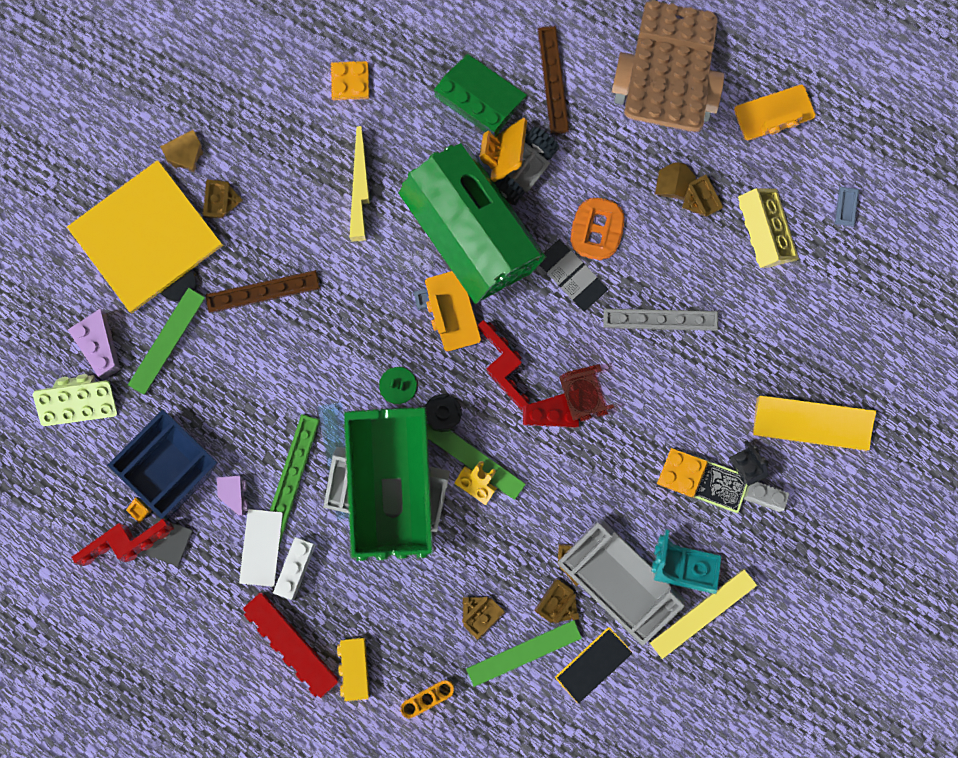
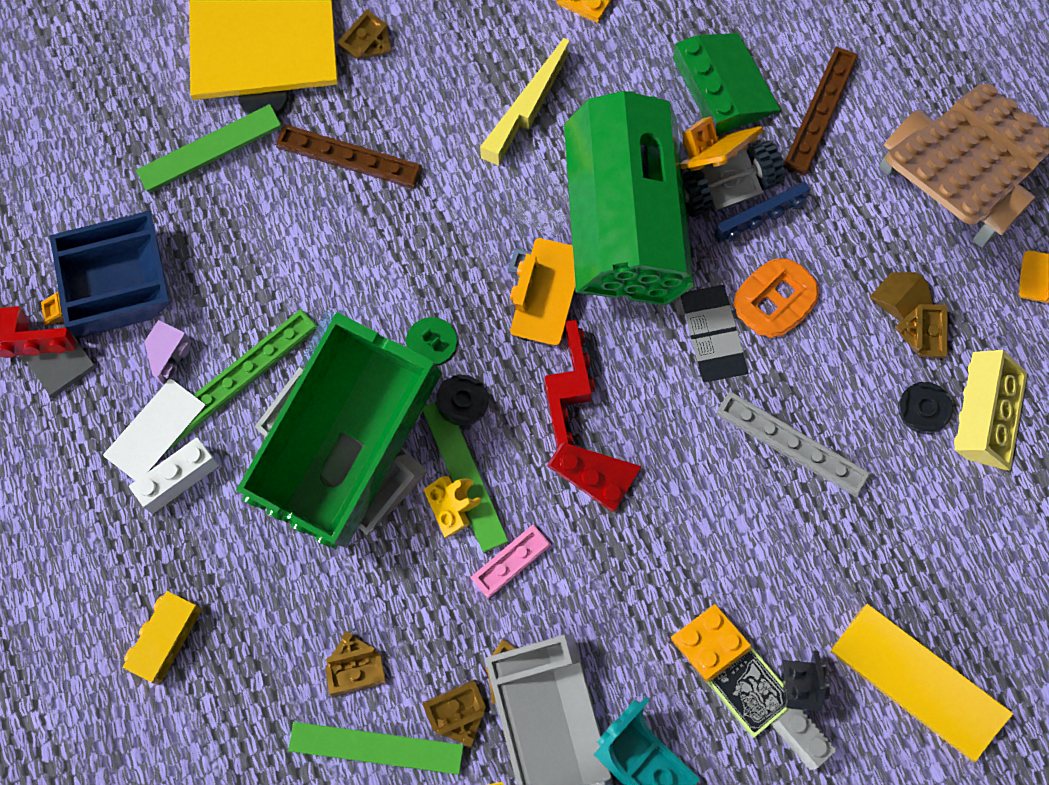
camera: 30 degrees right, 10 degrees down
yellowish green bracket [33,374,117,426] -> none
lavender wedge [68,309,120,380] -> none
red brick [242,592,340,698] -> none
light orange beam [400,679,454,718] -> none
clear red panel [559,364,614,422] -> none
none -> bright pink tile [470,524,551,600]
none -> dark blue plate [714,181,811,243]
none -> black tile [898,382,953,434]

